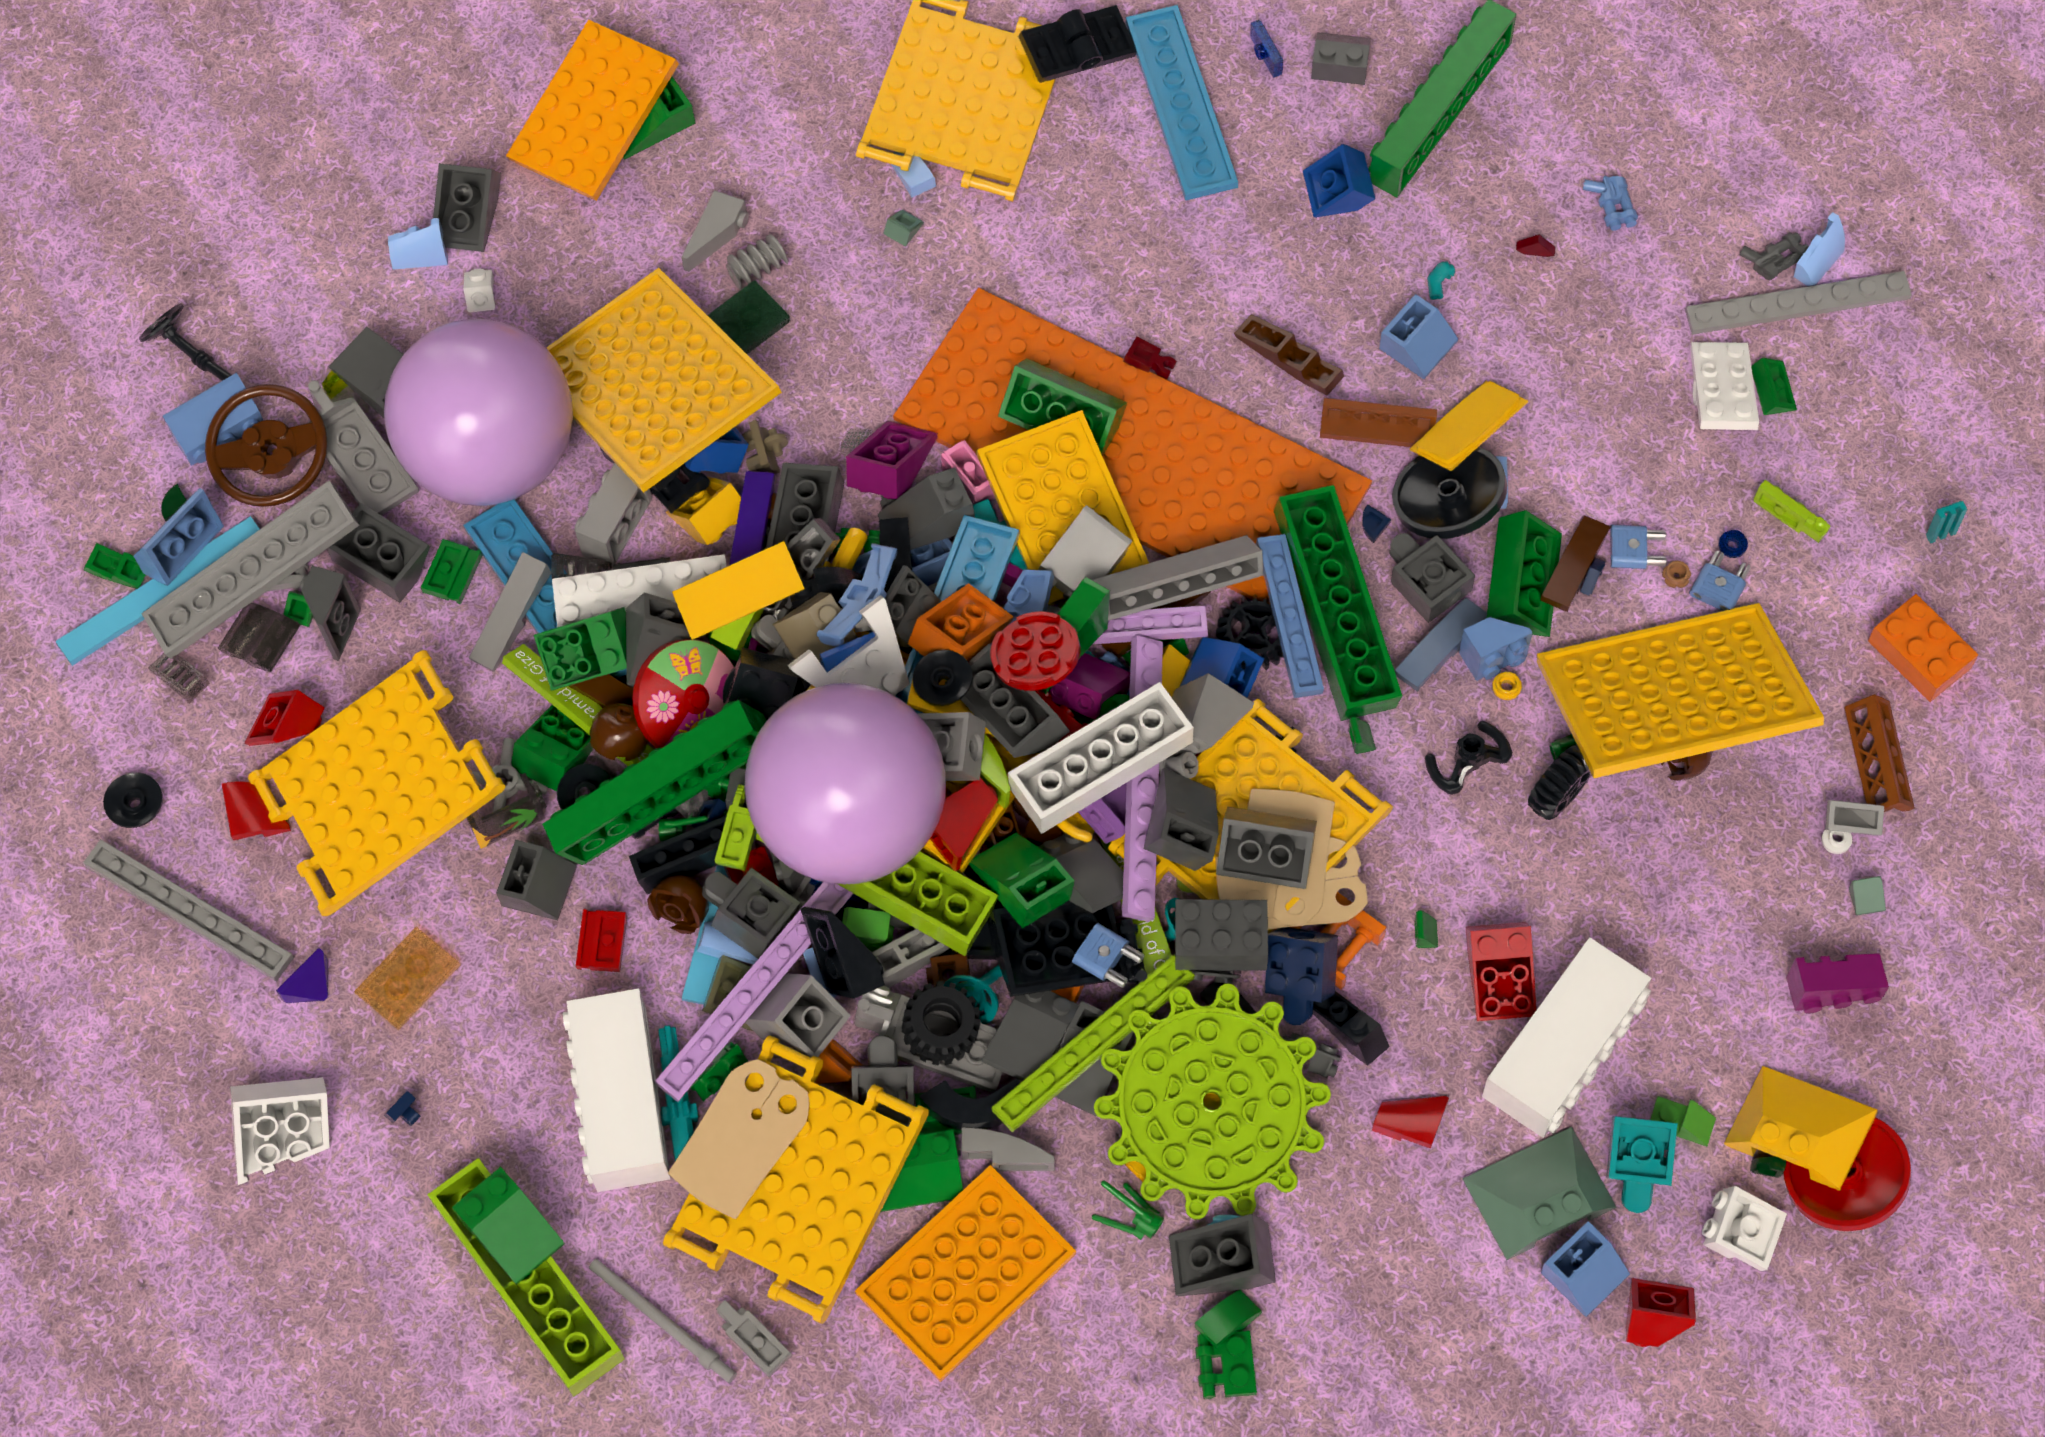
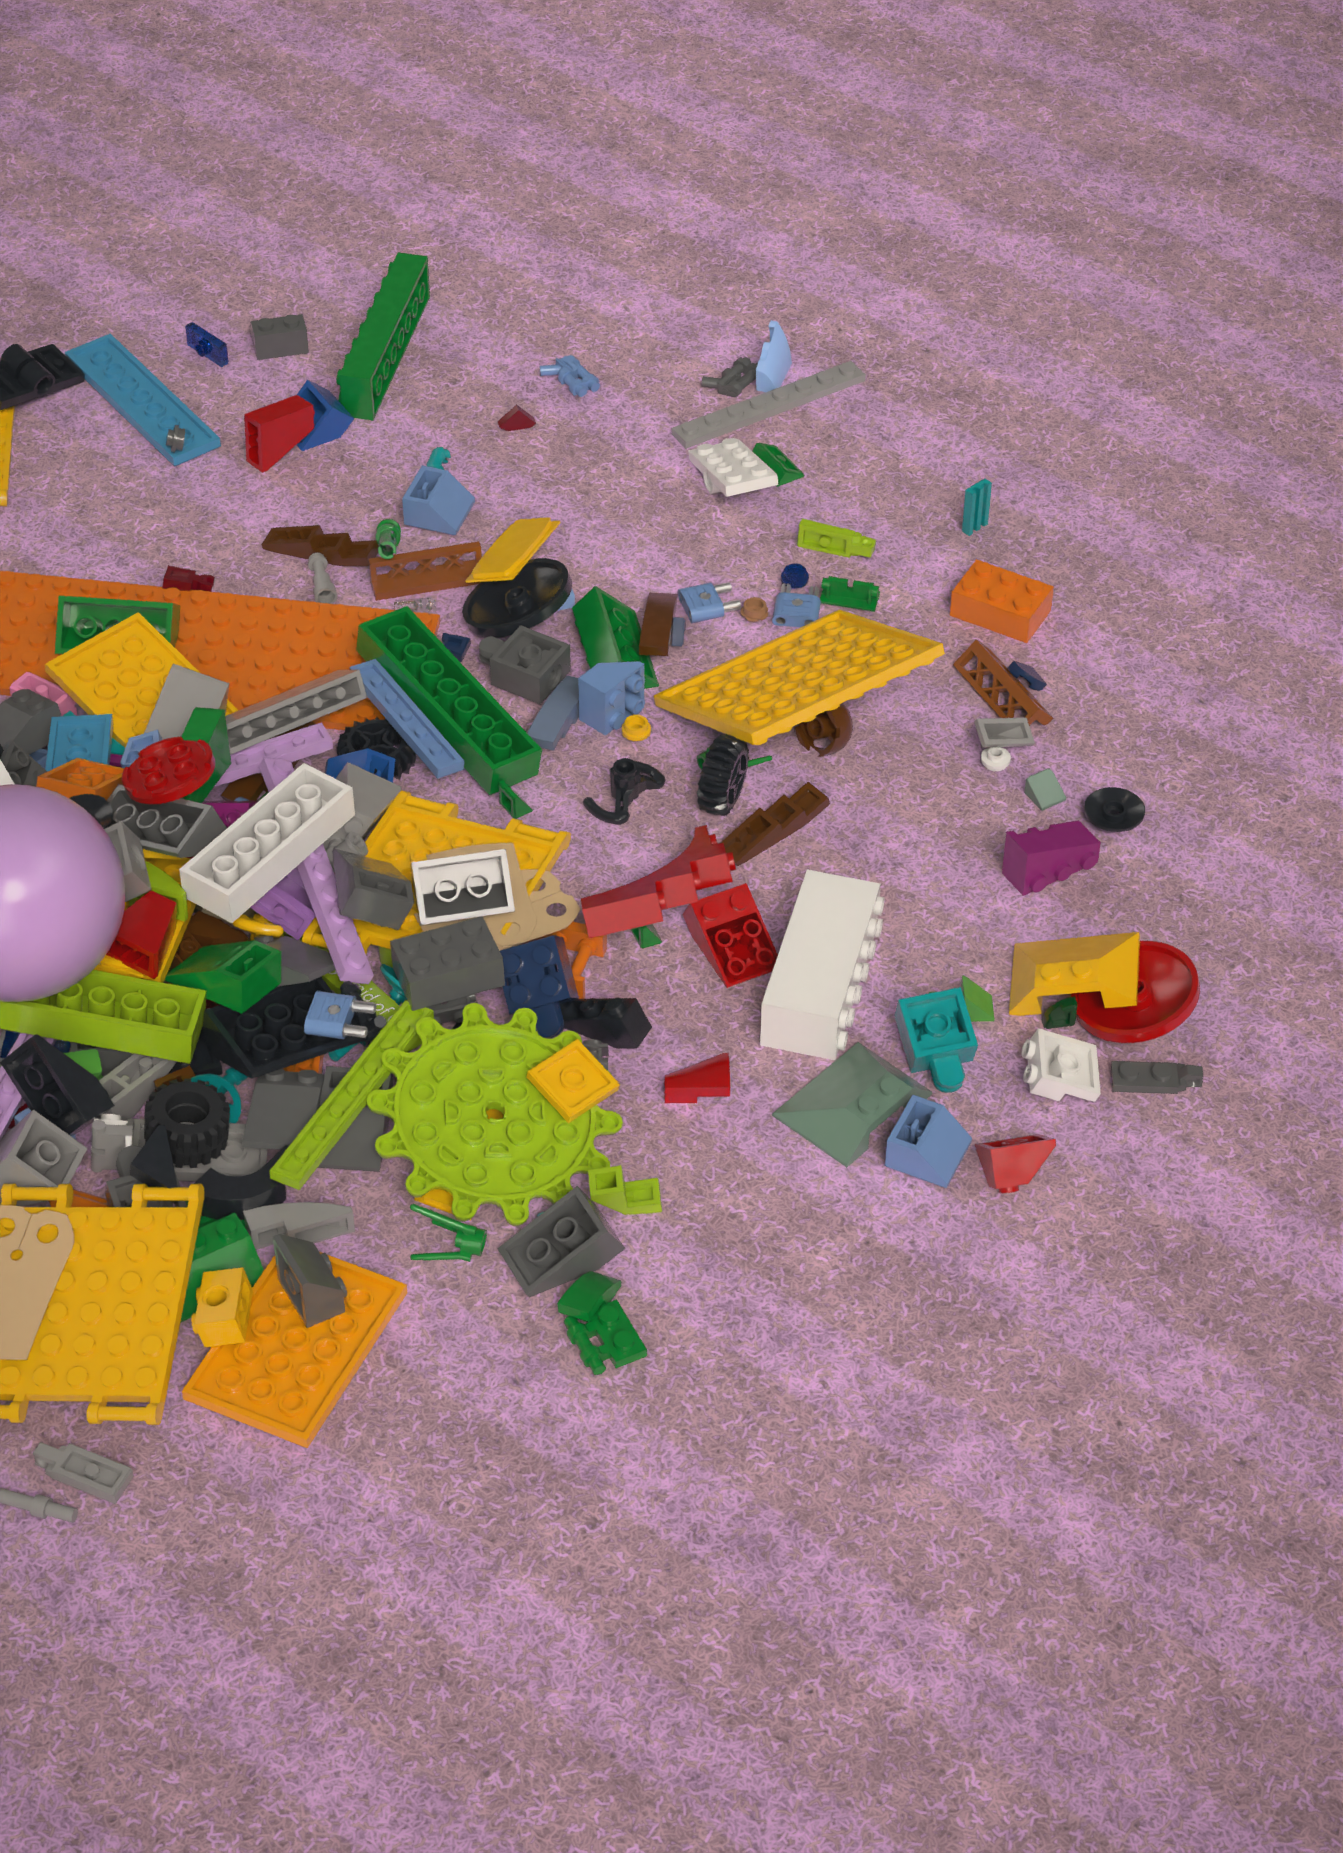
camera: 25 degrees left, 20 degrees down
none -> black slope [130,1125,178,1189]
none -> dark grey plate [166,425,185,452]
none -> yellow brick [191,1267,253,1348]
none -> red slope [244,395,315,473]
none -> dark grey slope [273,1234,347,1328]
none -> light grey piece [308,553,337,604]
none -> green pin [376,519,401,559]
none -> clear arm [394,597,438,614]
none -> yellow tile [526,1039,620,1123]
none -> red arch [581,825,736,938]
none -> lime slope [588,1165,662,1215]
none -> reddish brown slope [719,782,830,866]
none -> green hinge [820,575,880,612]
none -> dark blue tile [1008,660,1047,691]
none -> black dish [1084,787,1145,832]
none -> dark grey hinge [1111,1061,1203,1094]

